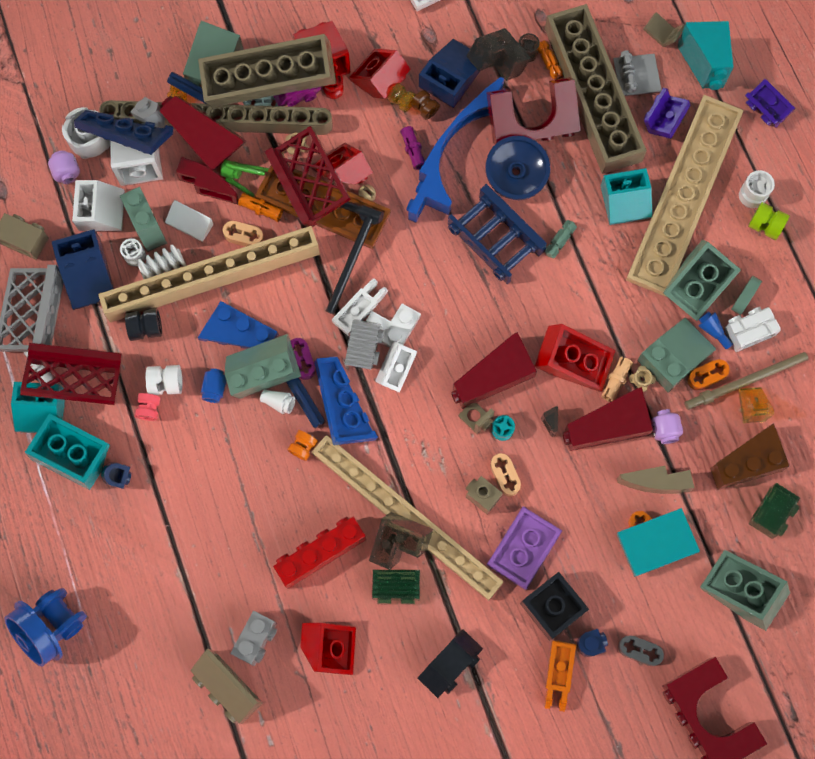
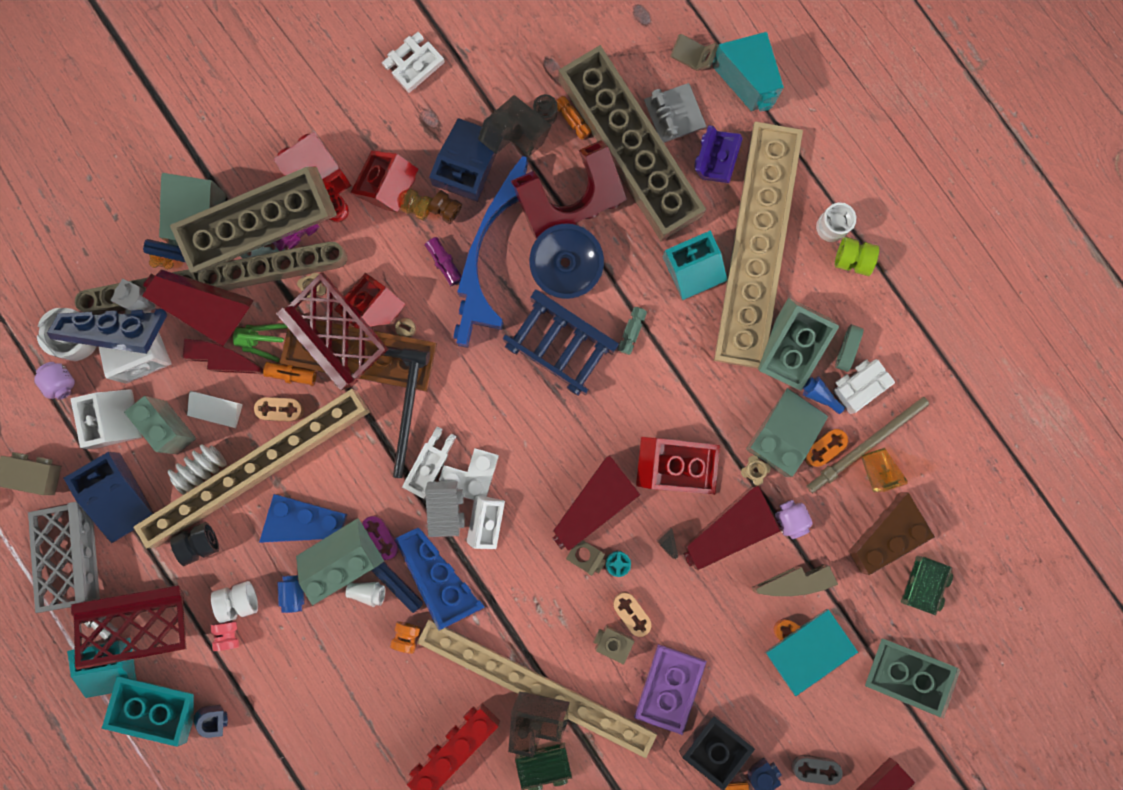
camera: 15 degrees left, 10 degrees up
white wheel [120,238,146,267] -> none
light nougat pin [601,357,633,402] -> none
dark purple bracket [745,79,795,127] -> none

